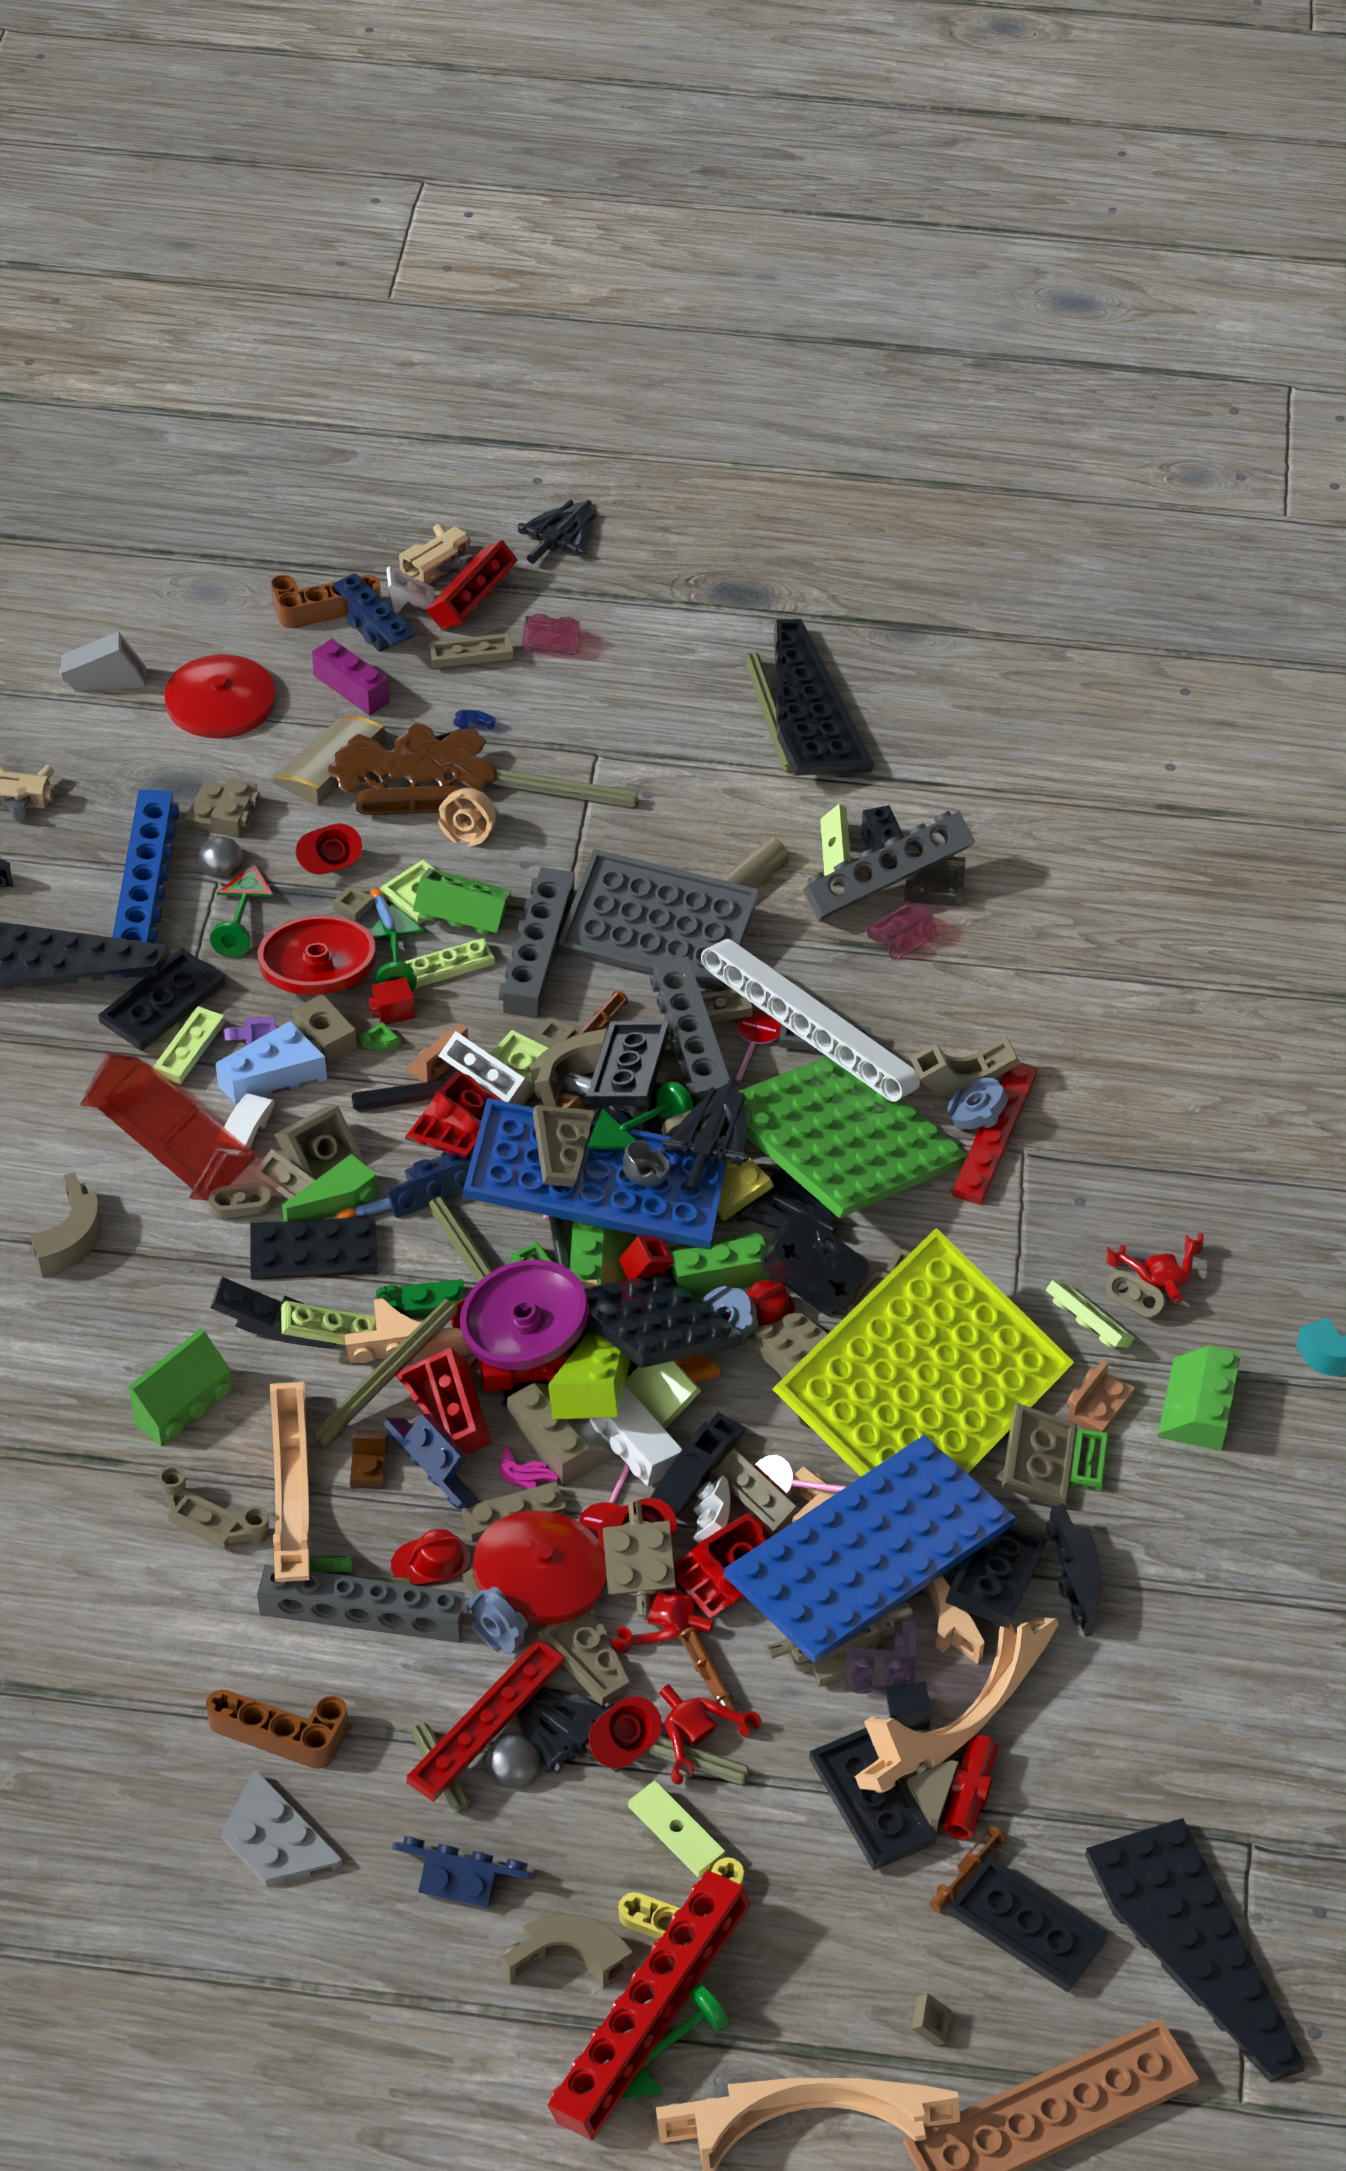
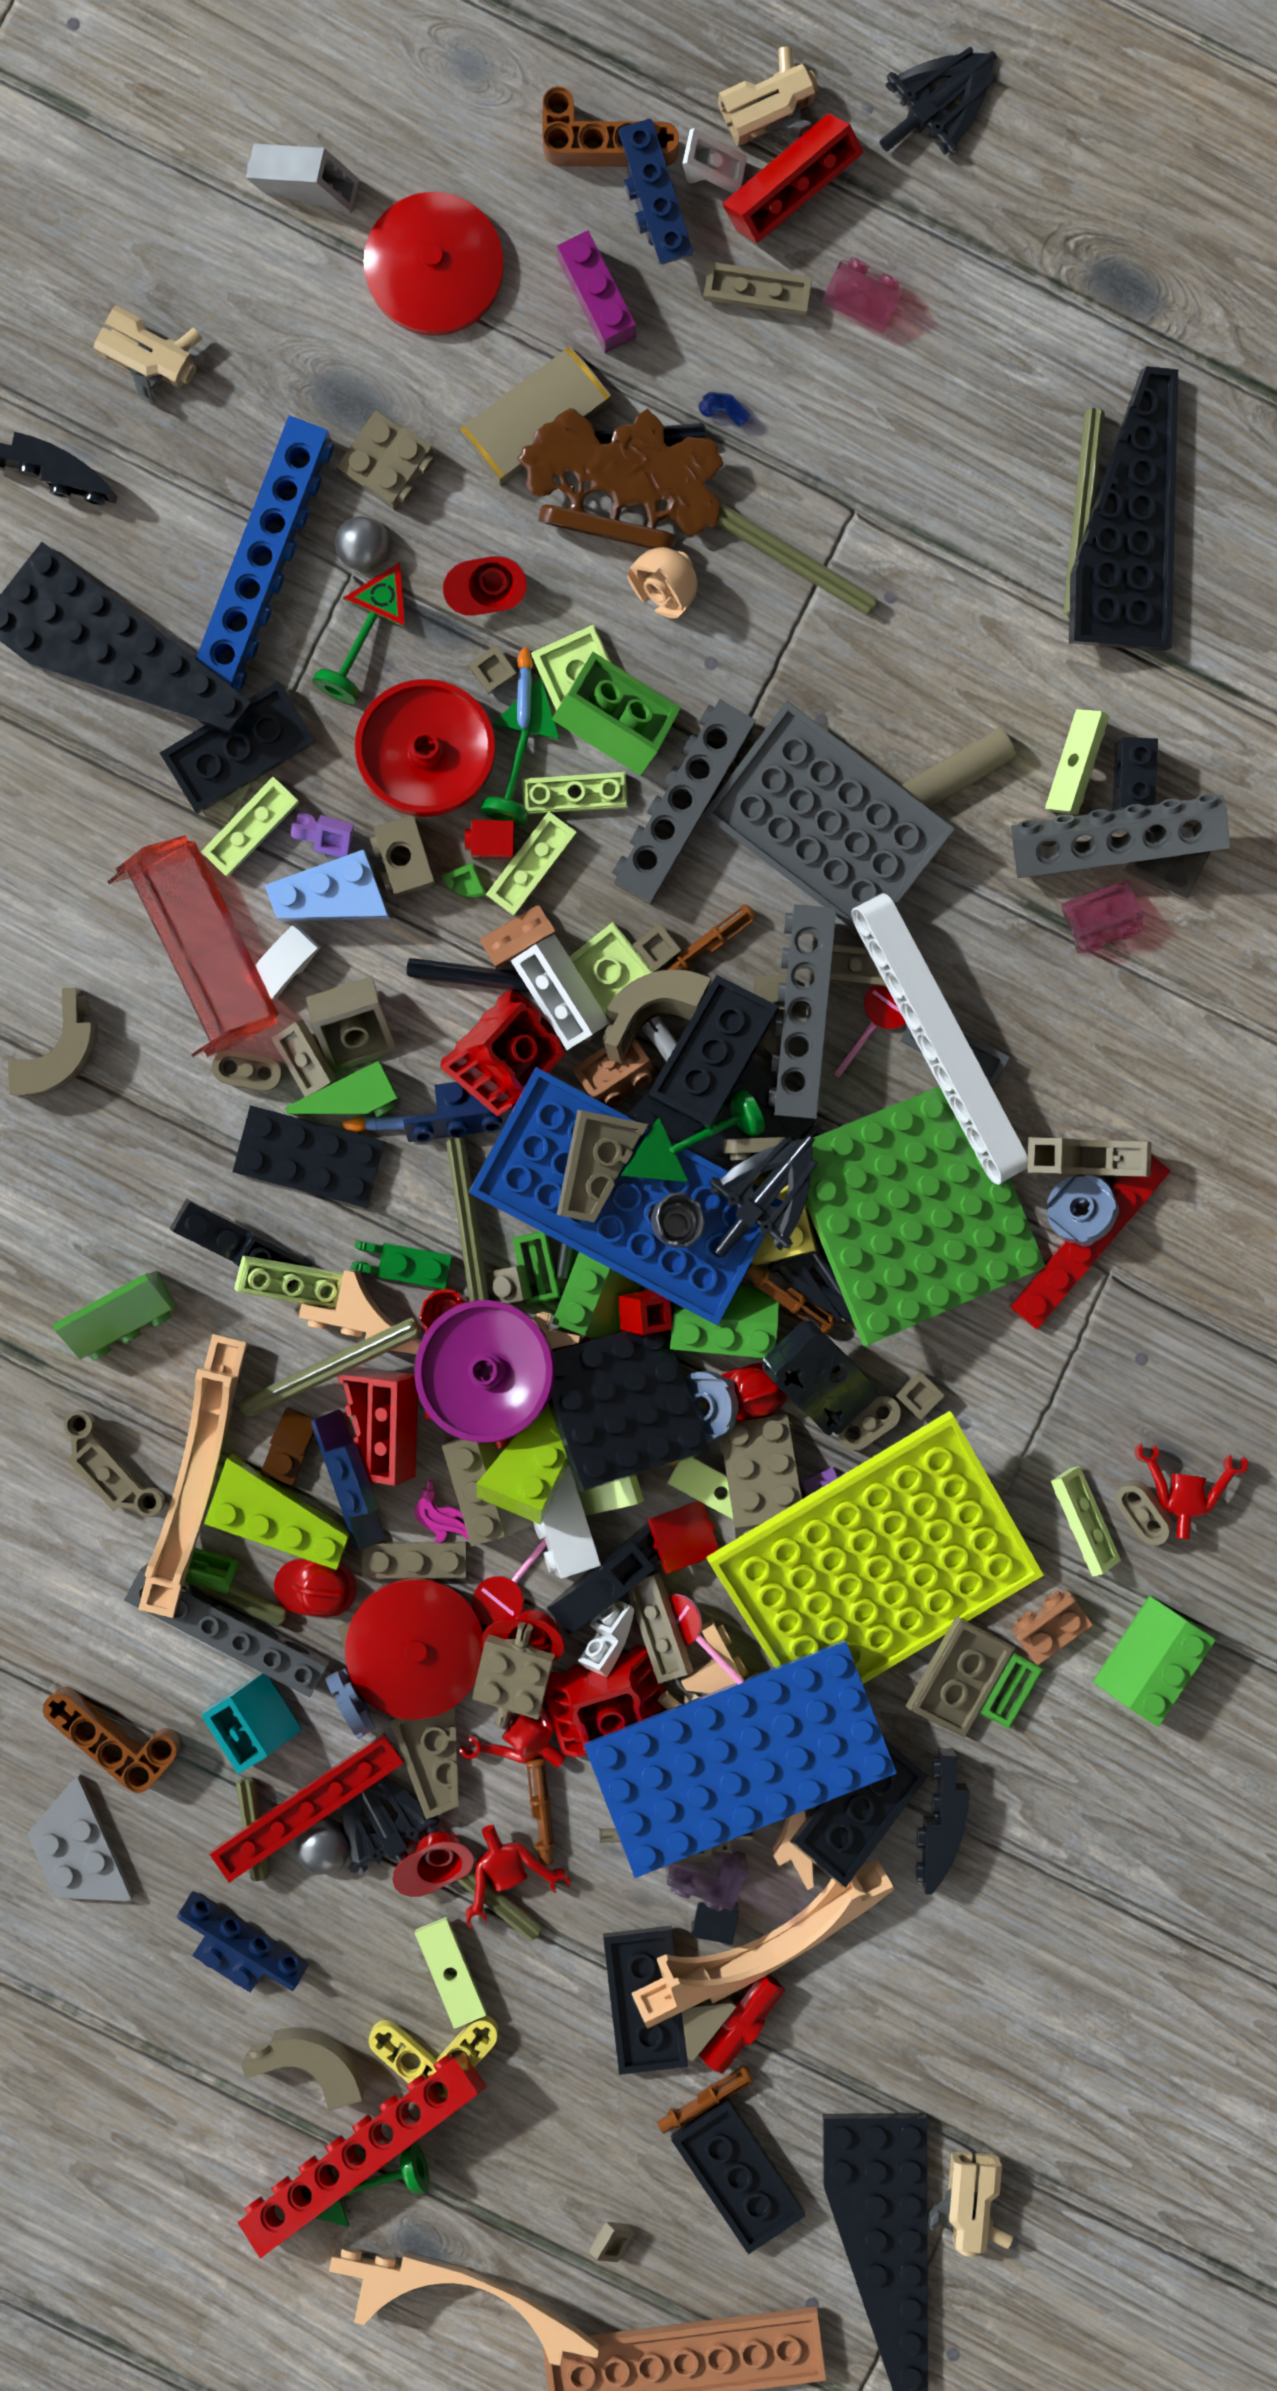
camera: 20 degrees right, 40 degrees up
none -> teal slope [201,1673,302,1774]
none -> lime wedge [204,1454,350,1570]
none -> yellowish green plate [486,811,577,916]
none -> red piece [647,1500,719,1574]
none -> yellowish green tile [667,1457,733,1519]
none -> dark orange piece [745,1263,835,1334]
none -> tan piece [928,2152,1013,2257]

